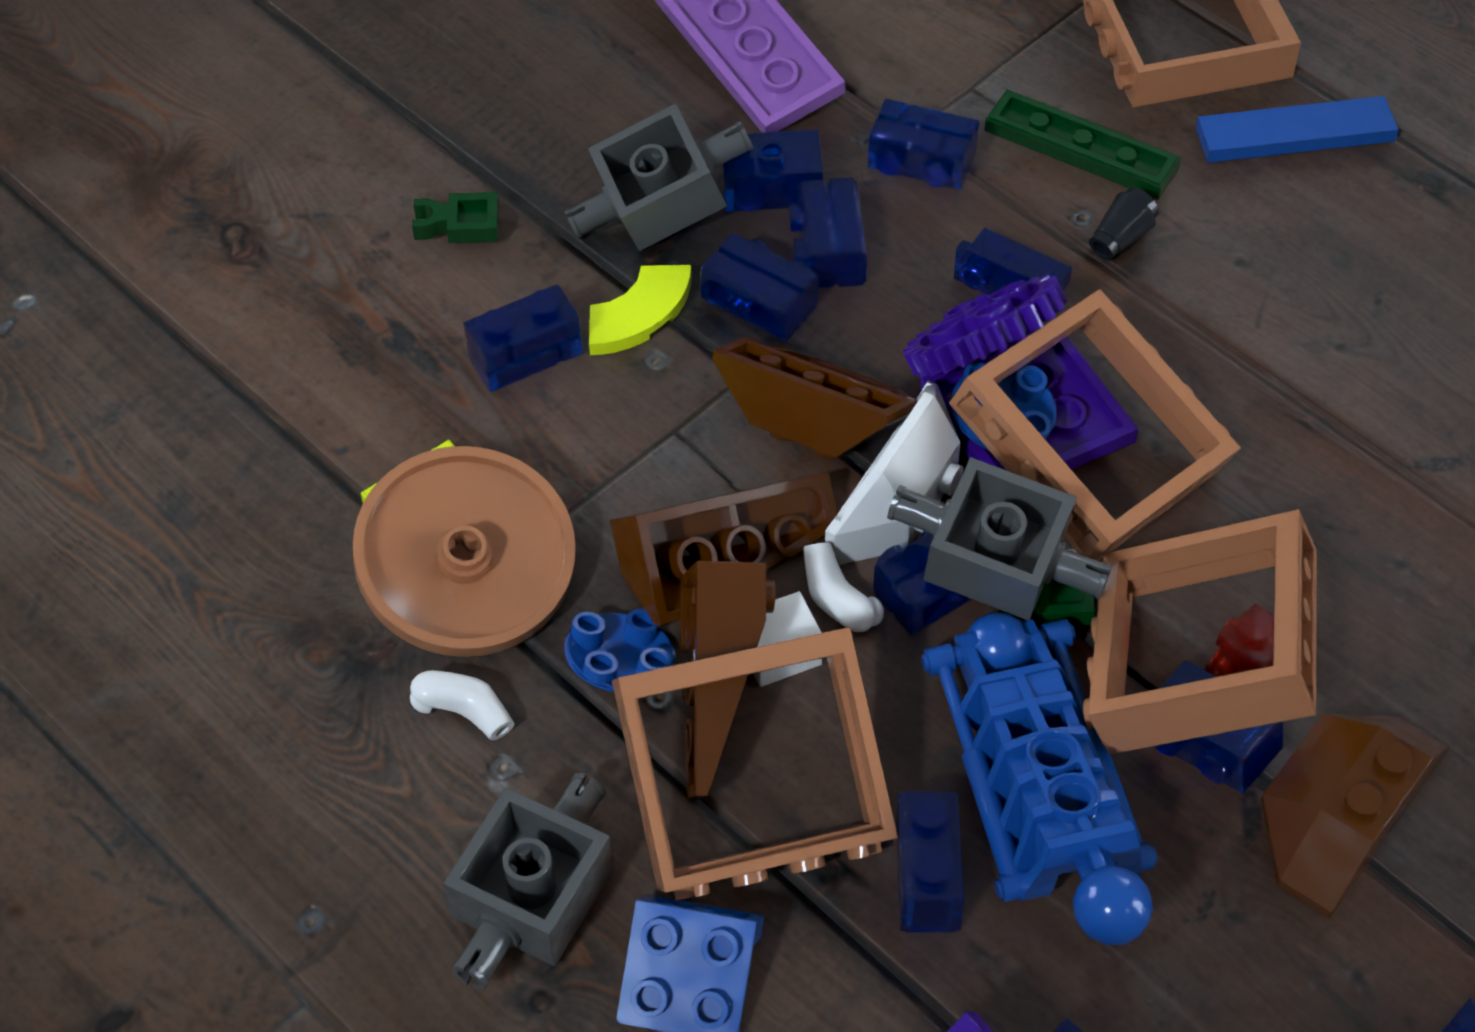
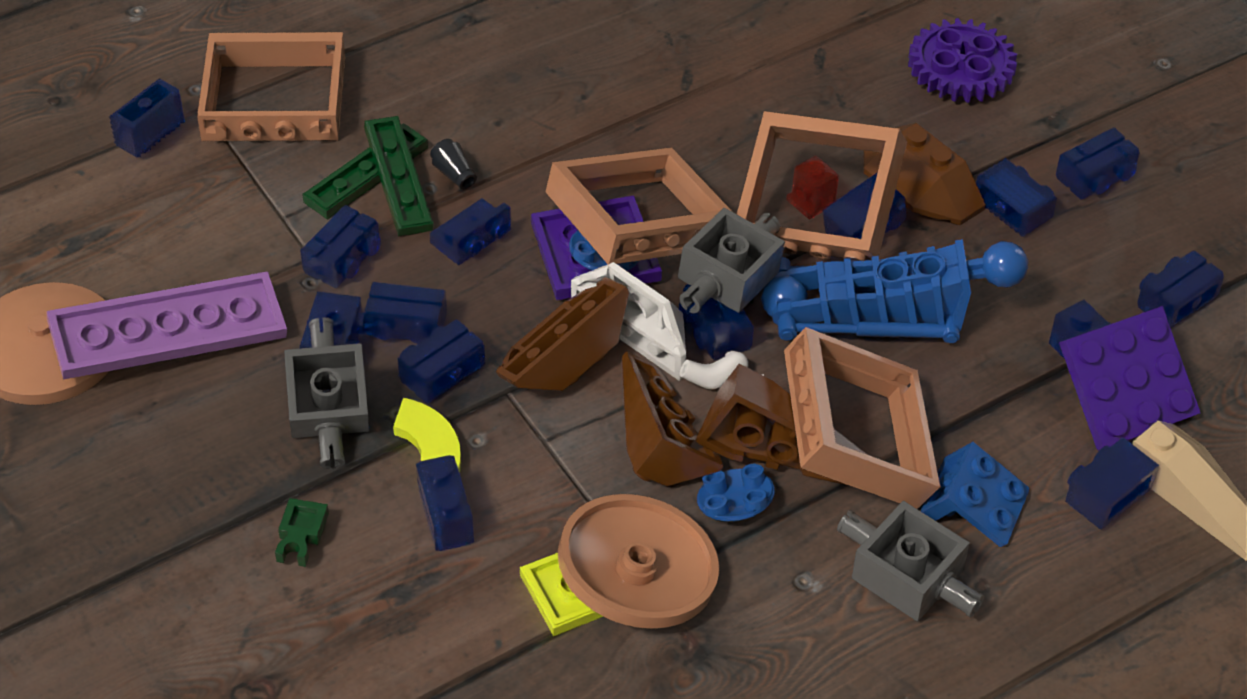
camera: 80 degrees left, 5 degrees down
white arm [410,670,514,741] -> none
clear blue brick [896,791,964,933] -> none
dark purple gear [903,274,1068,378] -> none
blue tile [1196,96,1398,163] -> none
none -> dark green tile [364,116,433,237]
none -> clear blue brick [976,158,1058,237]

